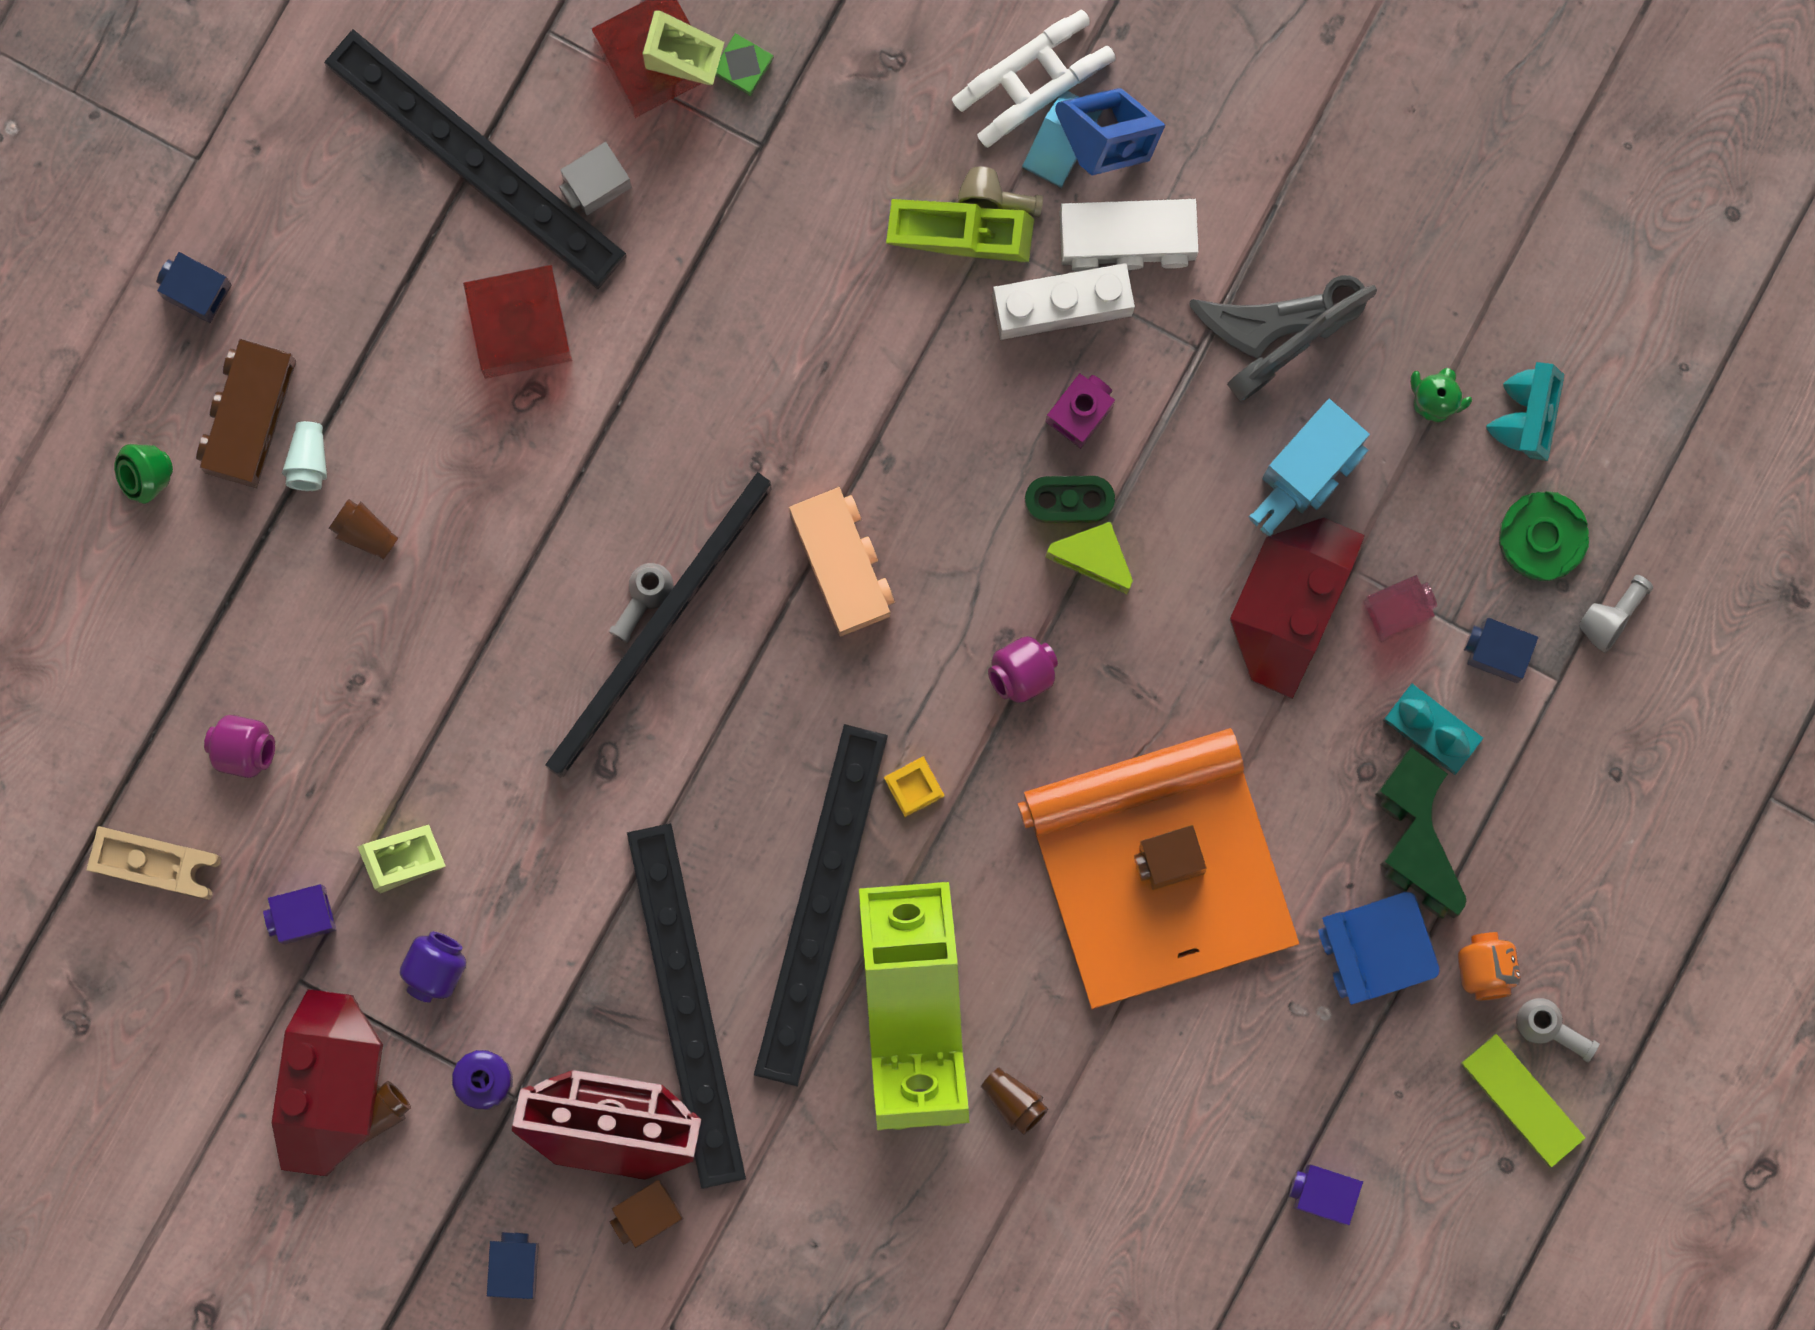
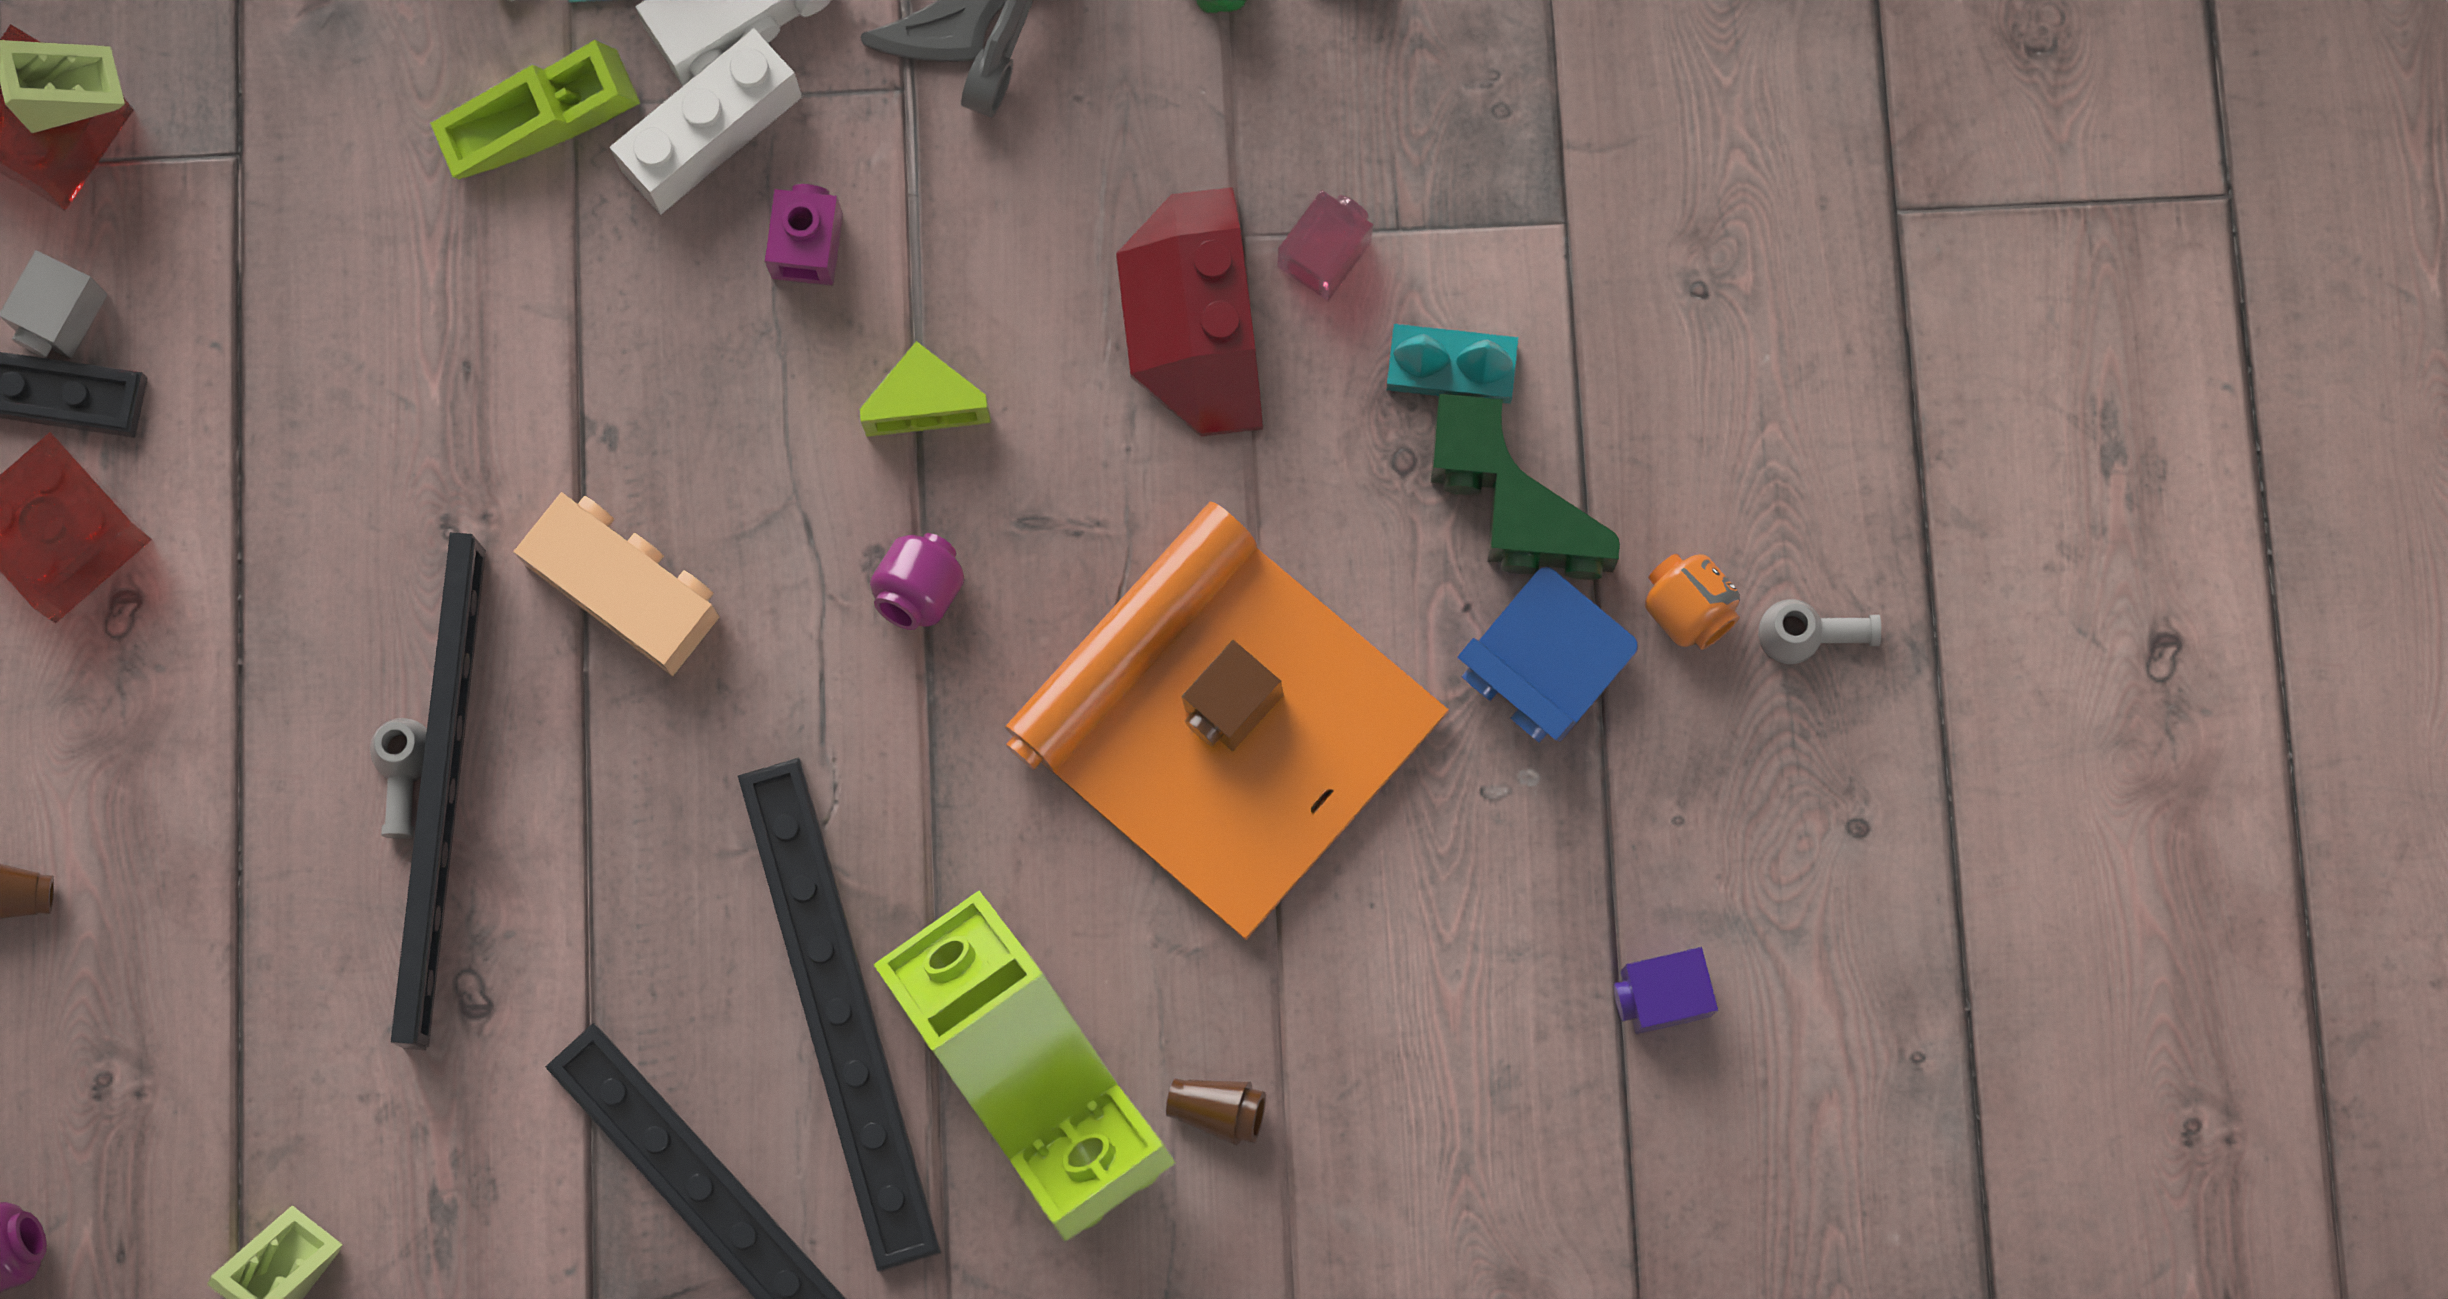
camera: 25 degrees left, 5 degrees down
tile [715,33,774,96] -> none
yellow tile [884,756,945,818] -> none
dark tan bar [958,167,1043,218] -> none
dark green plate [1024,476,1115,523] -> none
medium azure brick [1248,399,1370,536] -> none
lime tile [1460,1034,1586,1168] -> none
dark blue brick [1464,618,1539,683] -> none
green tile [1499,491,1589,581] -> none
light grey bar [1579,575,1654,653] -> none

